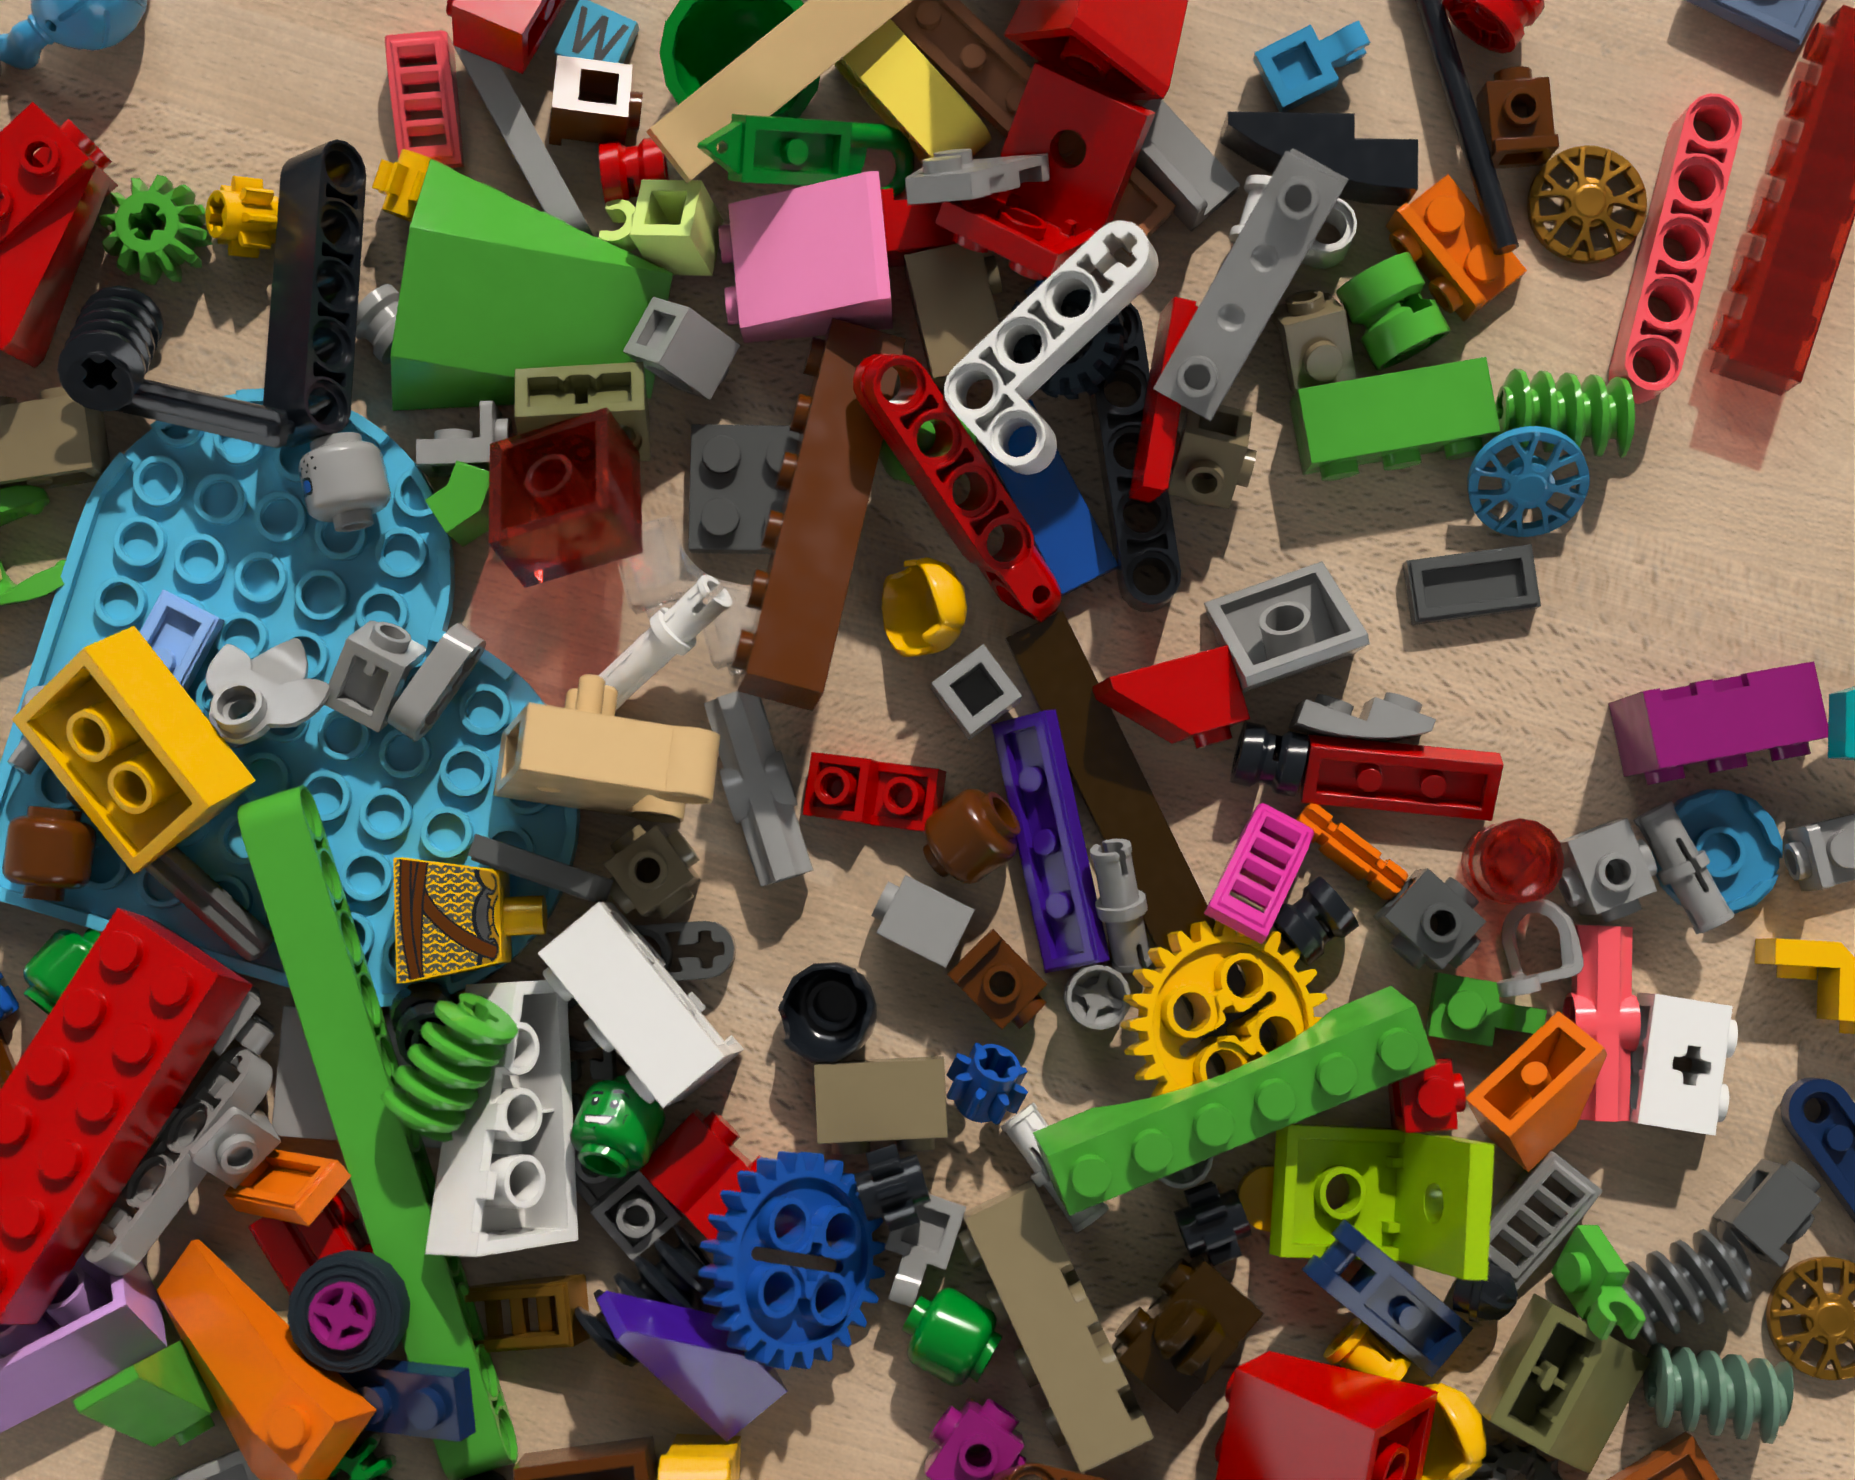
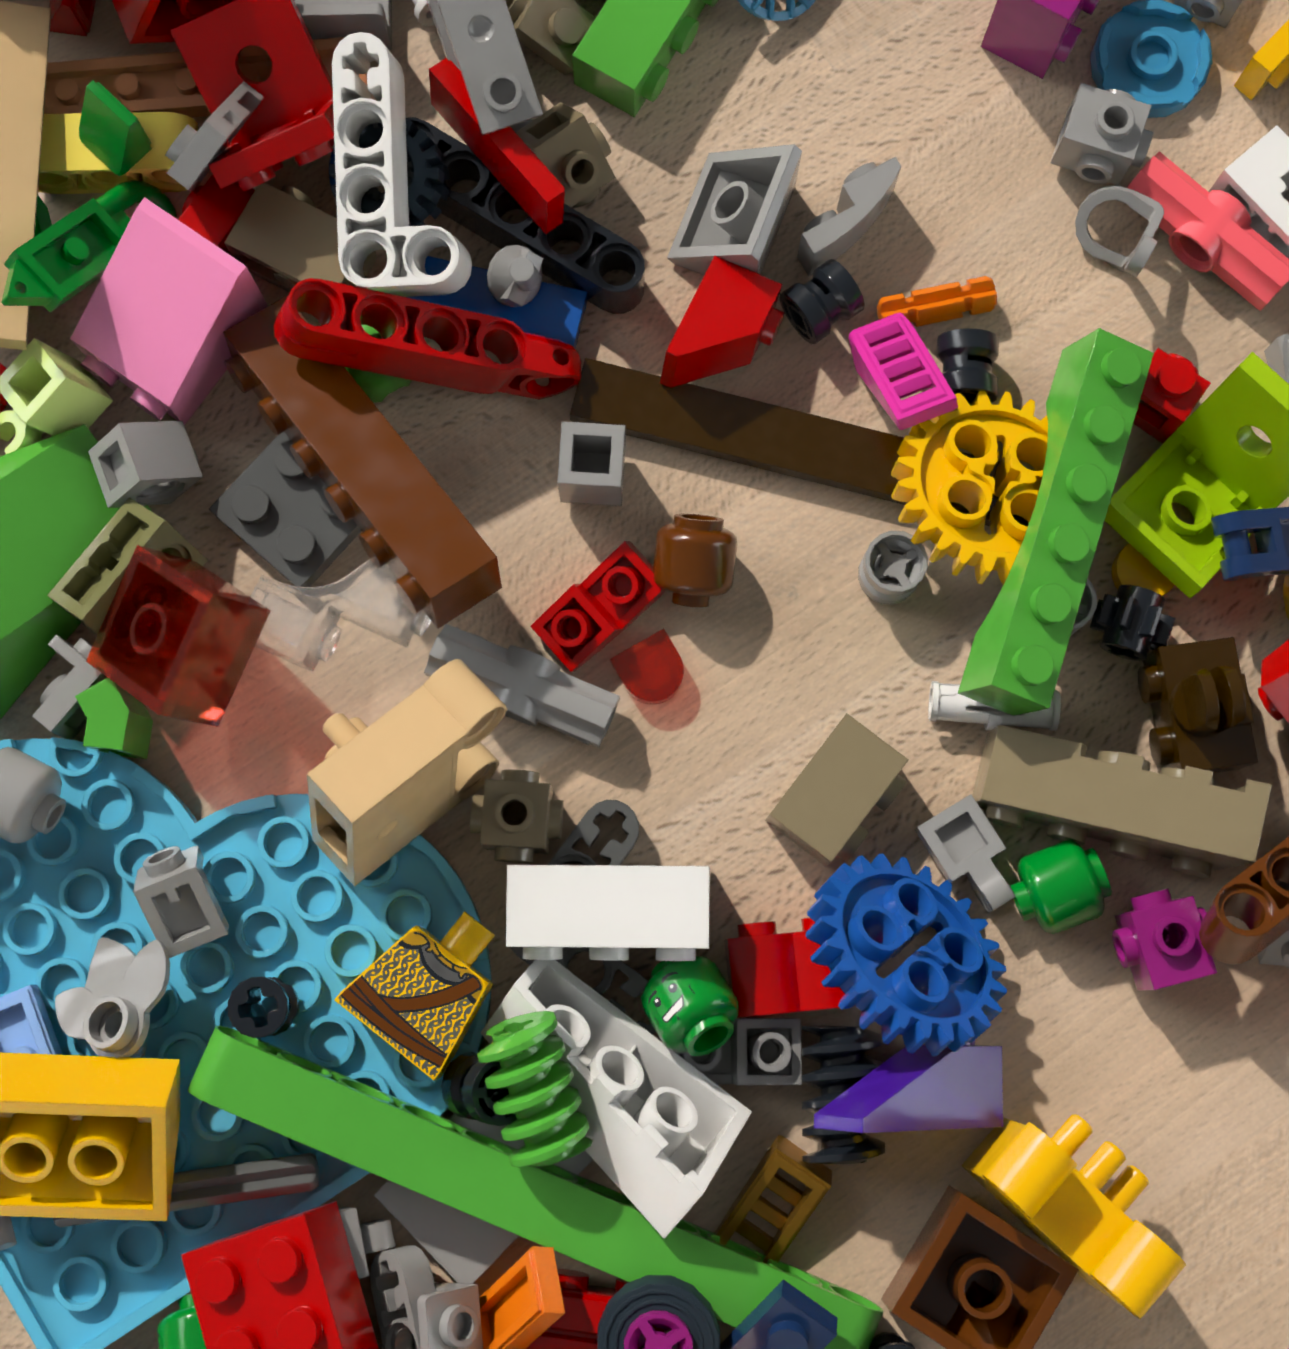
camera: 50 degrees left, 5 degrees down
reddish brown head [2,806,96,902] -> none
light grey beam [387,623,486,742] -> none
dark grey tile [468,834,614,903] -> none
white pin [598,574,732,710] -> none
black hair [778,962,877,1063] -> none
black gear [854,1144,931,1232] -> none
light grey brick [871,875,975,968] -> none
yellow hair [881,557,967,657] -> none
blue gear [946,1042,1028,1125] -> none
reddish brown brick [947,929,1047,1030] -> none
dark purple tile [991,709,1110,974] -> none
light grey pin [1090,839,1152,973] -> none
red plate [1299,735,1504,821] -> none
dark grey brick [1374,868,1486,970] -> none
dark grey tile [1403,544,1541,625] -> none
bright green plate [1425,972,1547,1047] -> none
clear red wheel [1461,818,1564,905] -> none
orange slope [1466,1011,1607,1172] -> none
light grey pin [1633,801,1735,934] -> none
none -> green slope [79,80,152,176]
none -> black bush [228,977,299,1038]
none -> light grey plate [487,245,543,307]
none -> clear red tile [610,628,684,705]

